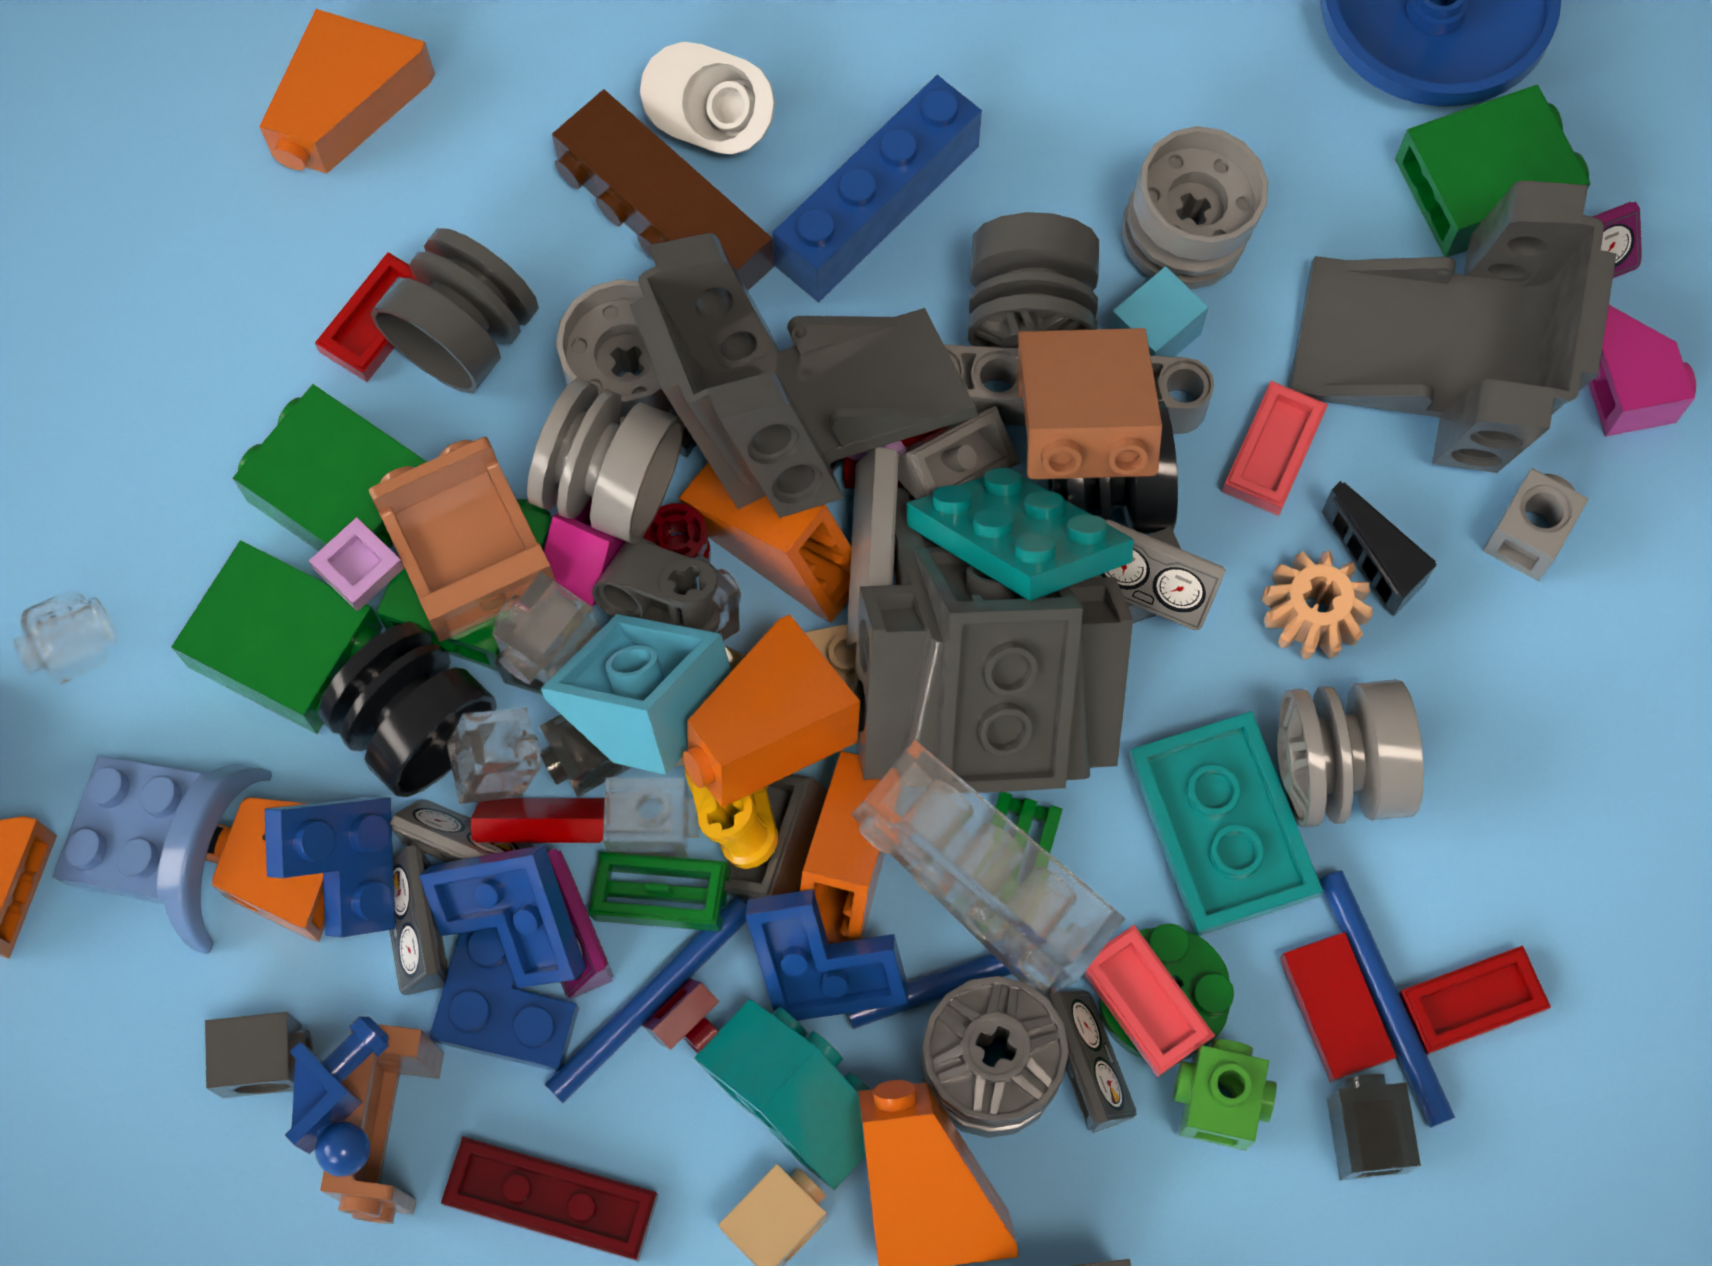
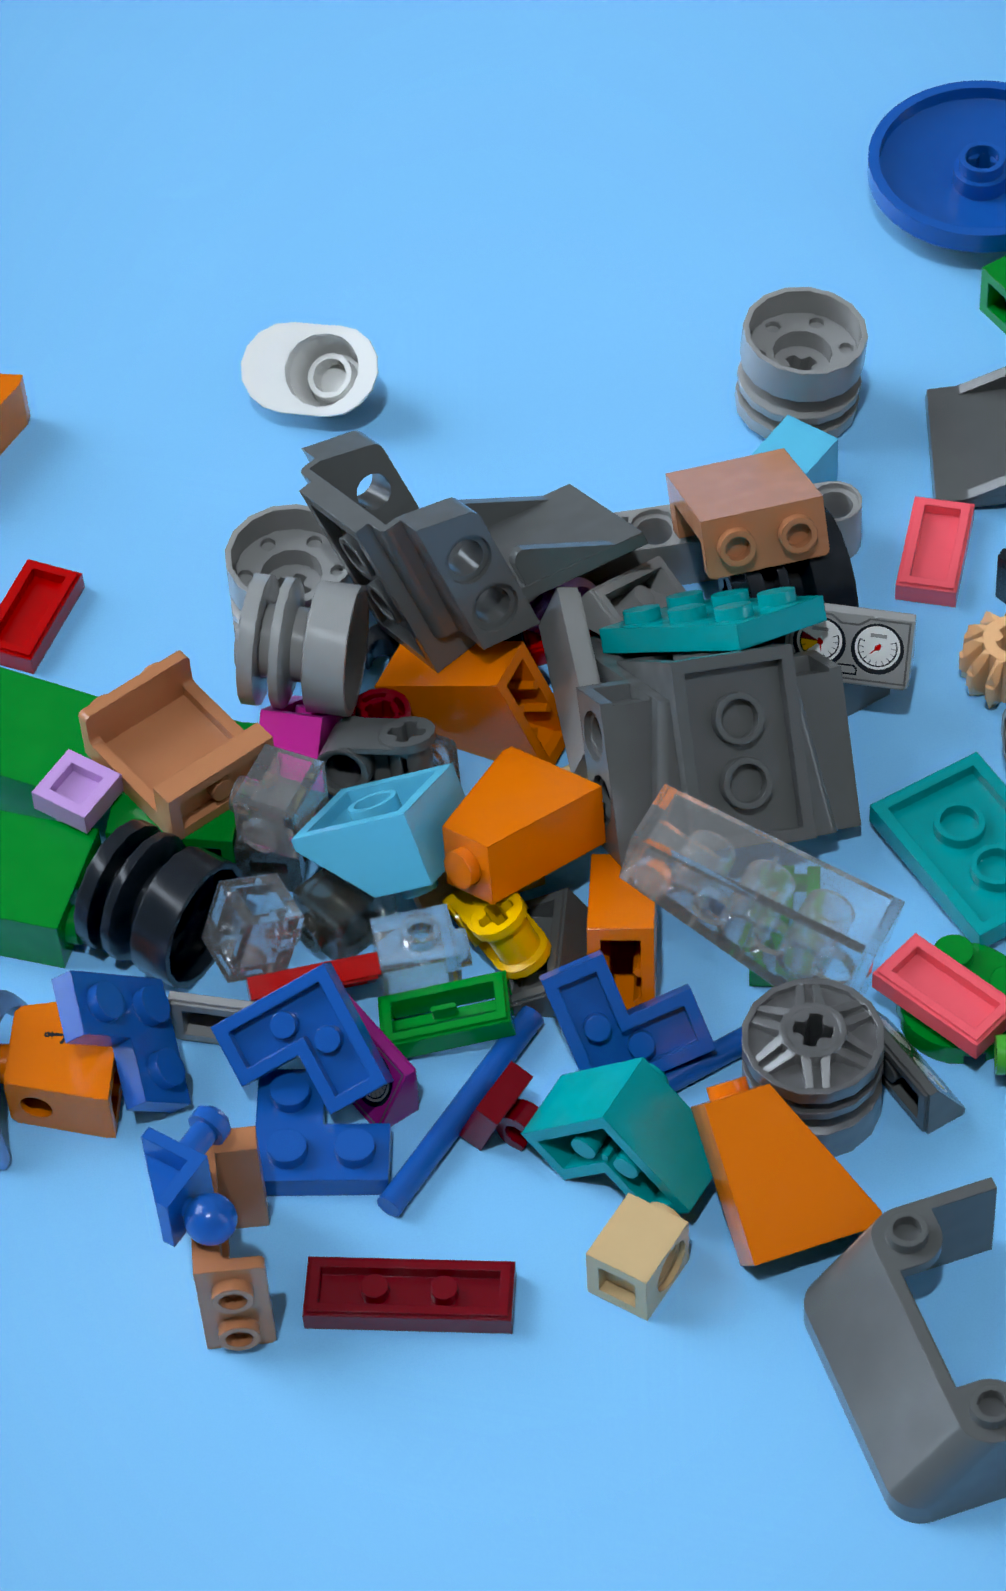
camera: 10 degrees left, 20 degrees down
dark grey brick [205,1012,313,1098] -> none
dark grey wheel [370,228,539,393] -> none
dark grey slope [389,845,448,995] -> none
reddish brown brick [552,89,775,292] -> none
blue brick [772,75,982,303] -> none
dark grey wheel [968,212,1099,348] -> none

